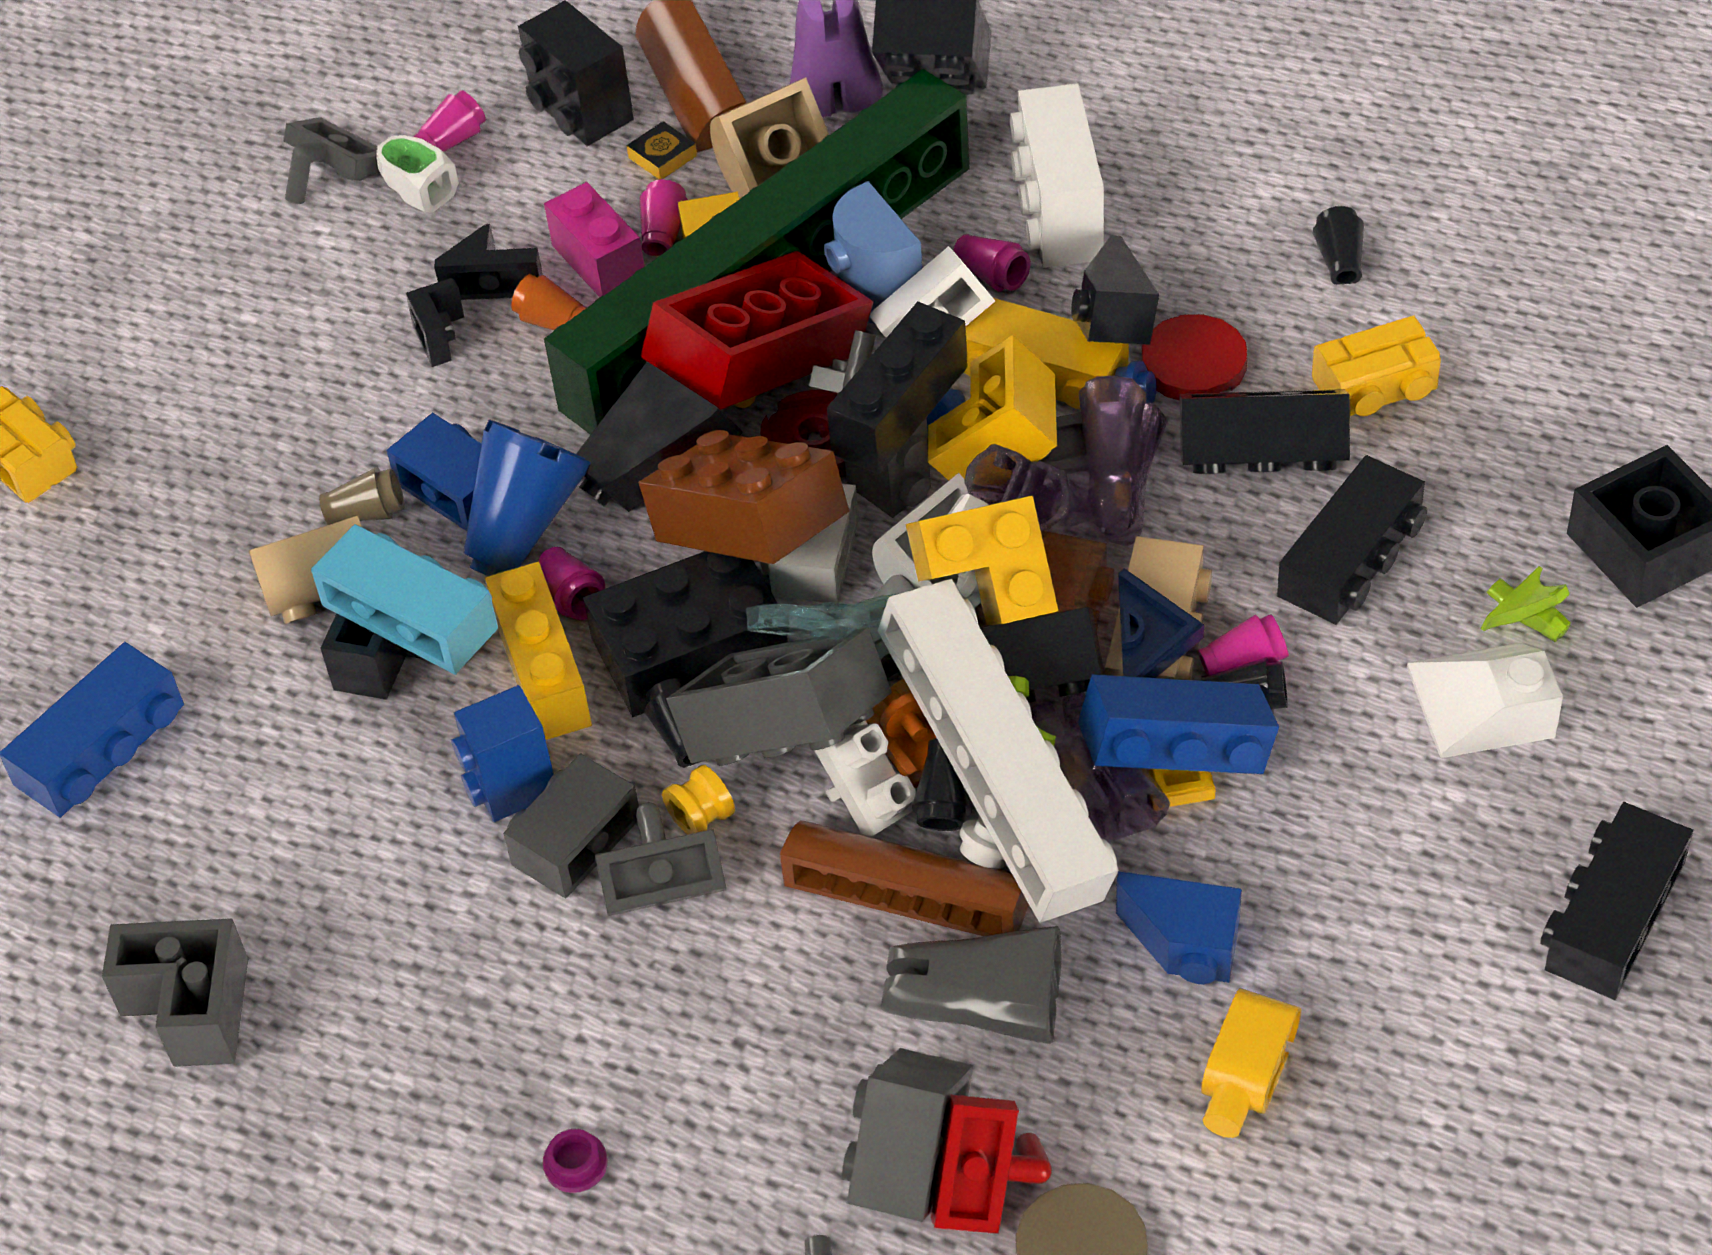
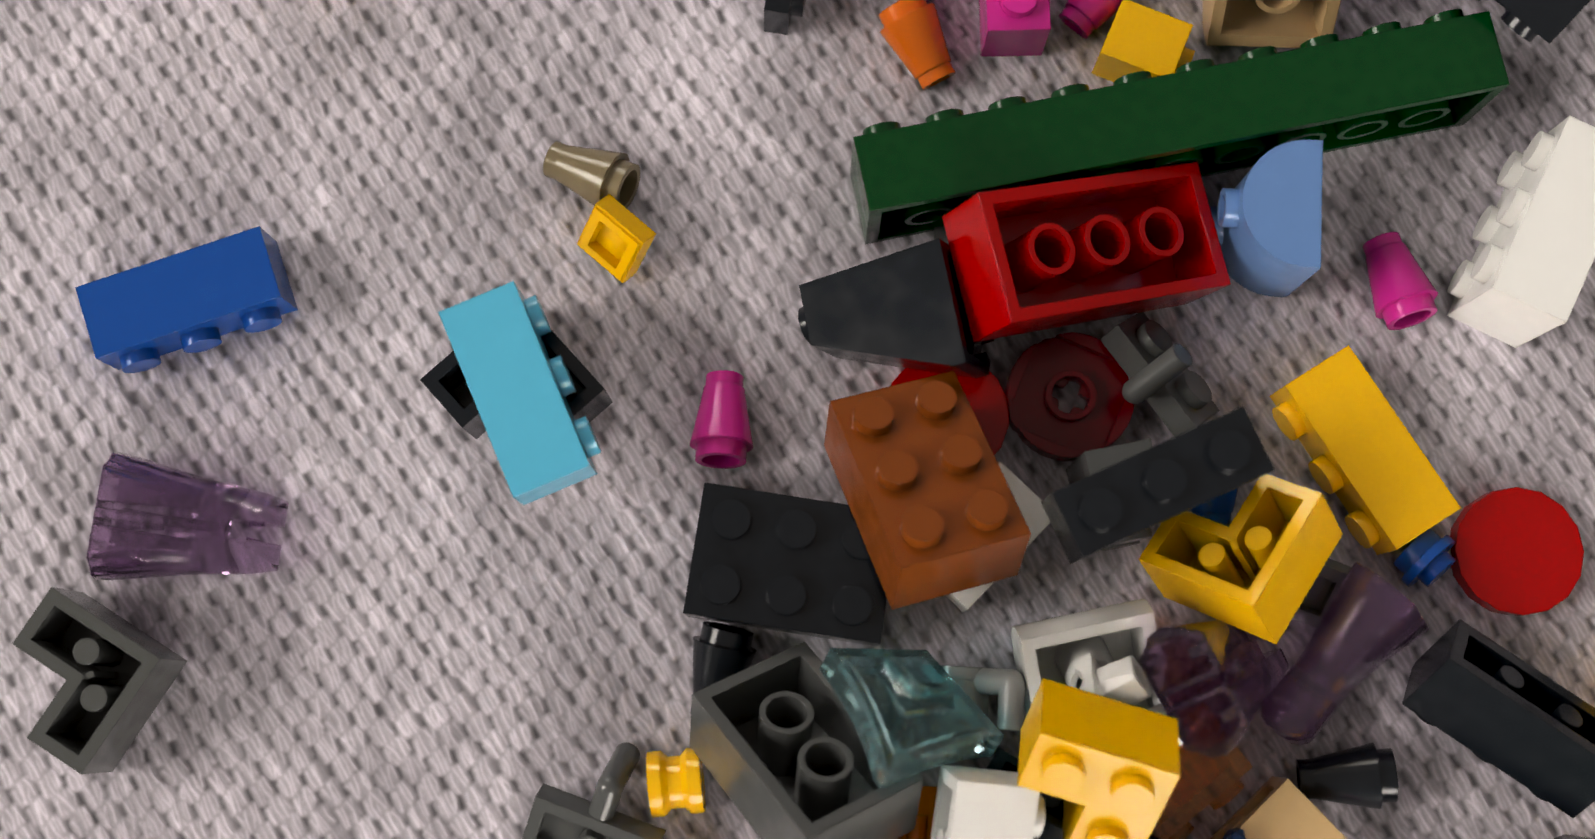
camera: 30 degrees right, 30 degrees up
tan brick [249,516,361,624] -> none
blue brick [386,412,481,531] -> none
blue brick [451,685,554,822] -> none
blue cone [463,419,591,576] -> none
yellow brick [484,561,592,740] -> none
dark grey brick [503,753,639,899] -> none
white brick [870,246,995,338] -> none
black slope [1071,235,1159,345] -> none
none -> clear purple piece [86,452,289,580]
none -> yellow tile [577,194,656,283]
none -> black cone [1296,742,1398,809]

